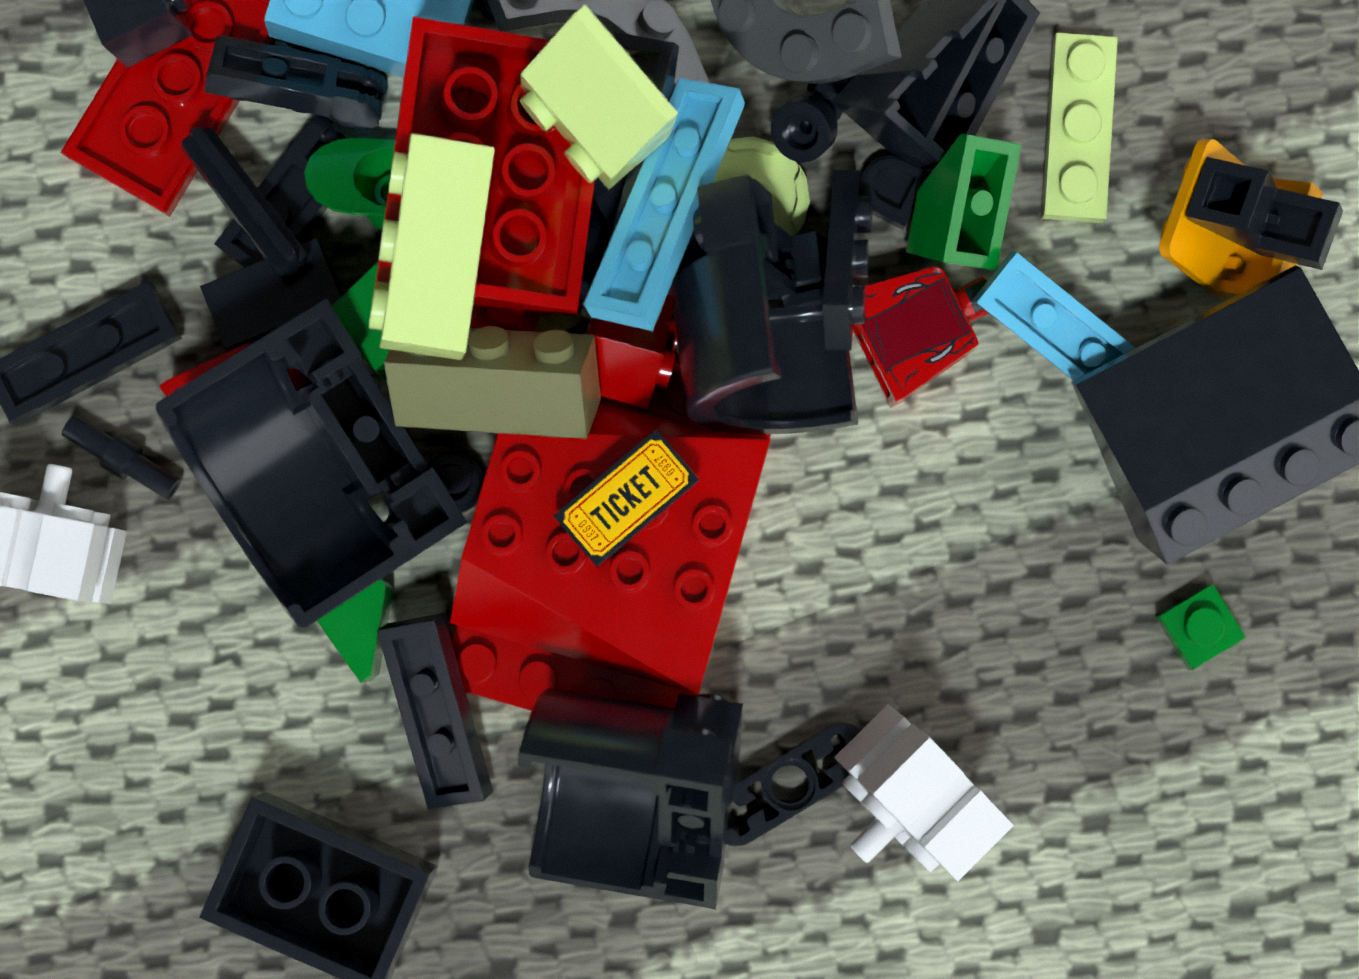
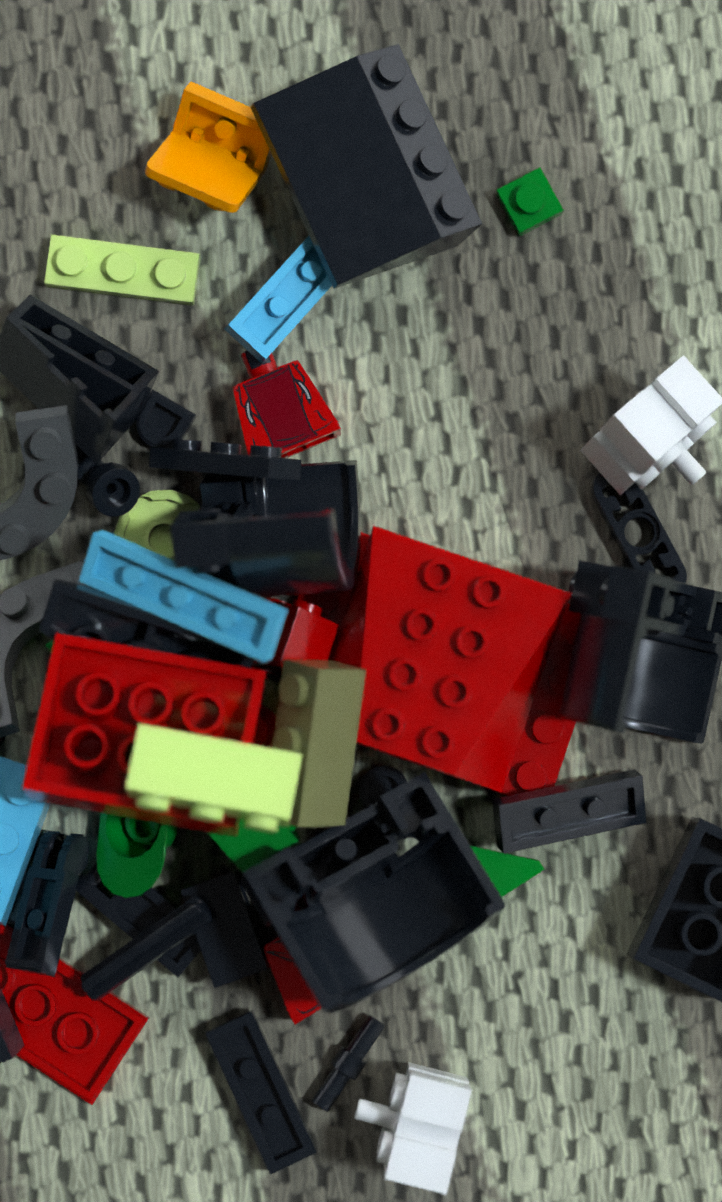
camera: 90 degrees left, 0 degrees up
yellowish green slope [520,5,678,189] -> none
tile [553,429,700,568] -> none
green slope [906,134,1022,270] -> none
black slope [1186,157,1343,270] -> none

